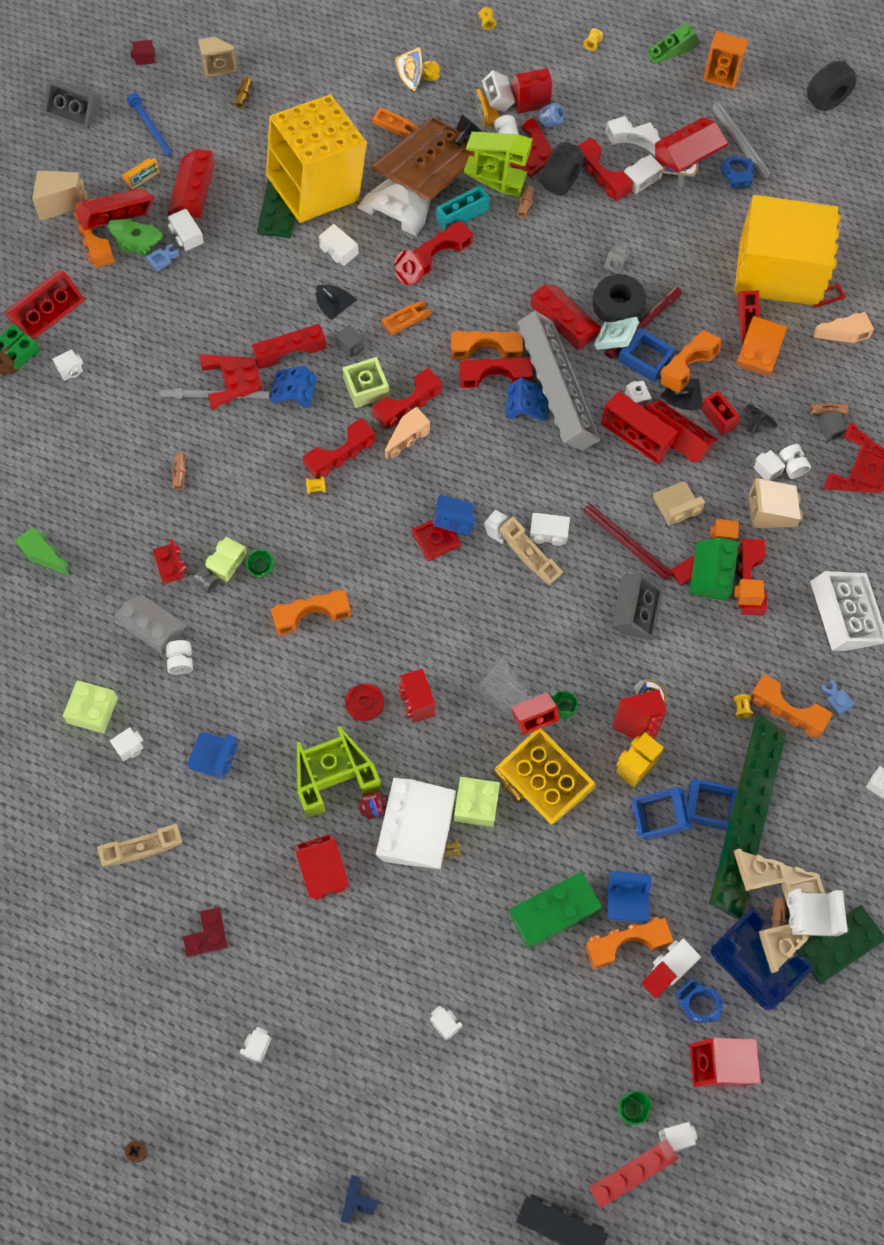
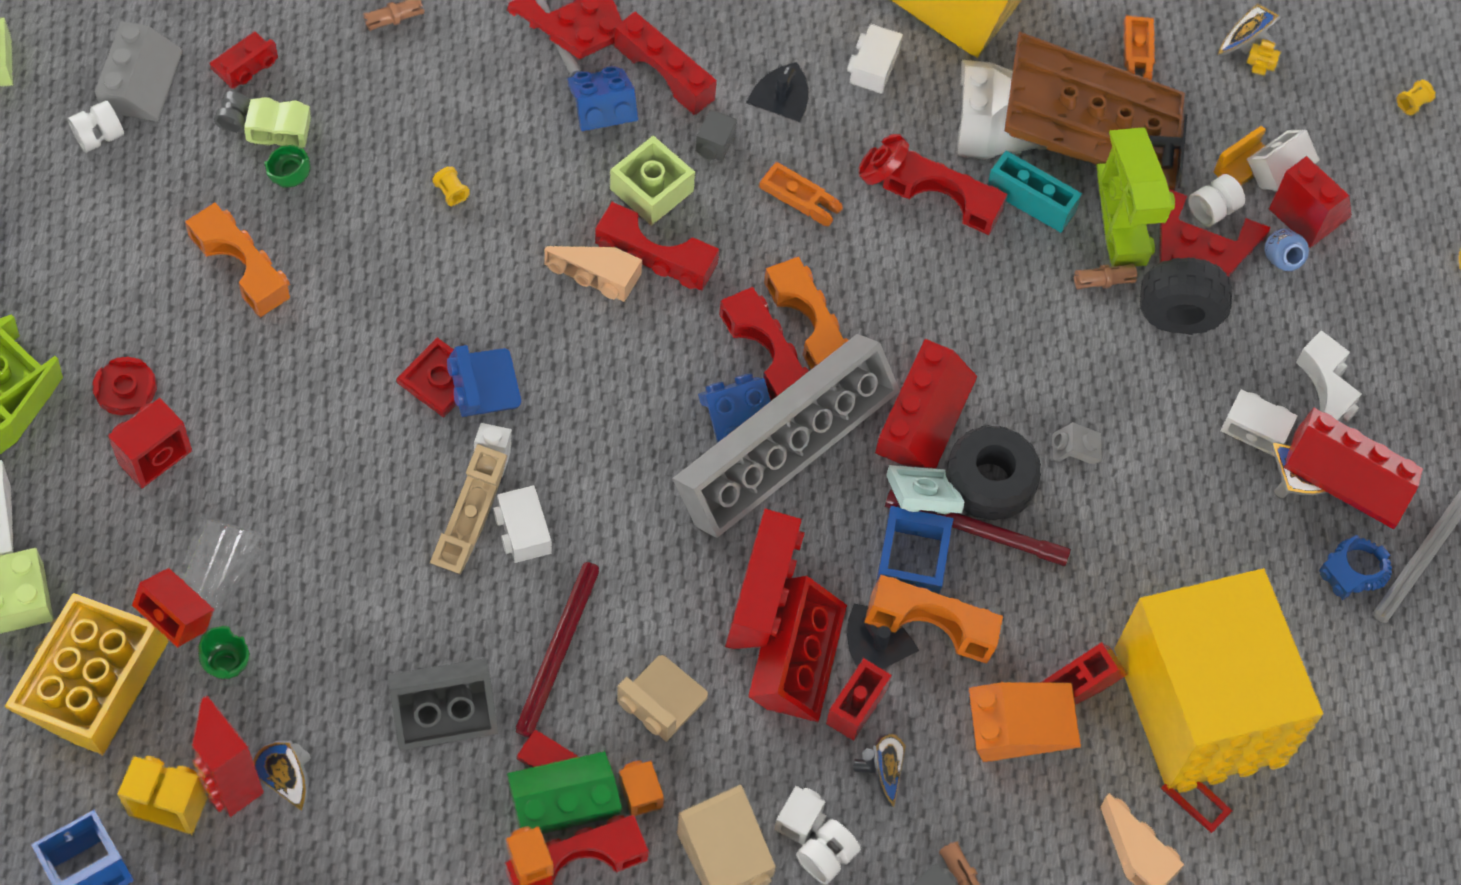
camera: 60 degrees right, 5 degrees down
red arch [302,418,375,479] -> none
red arch [577,137,633,202] -> none
white brick [625,380,651,408] -> none

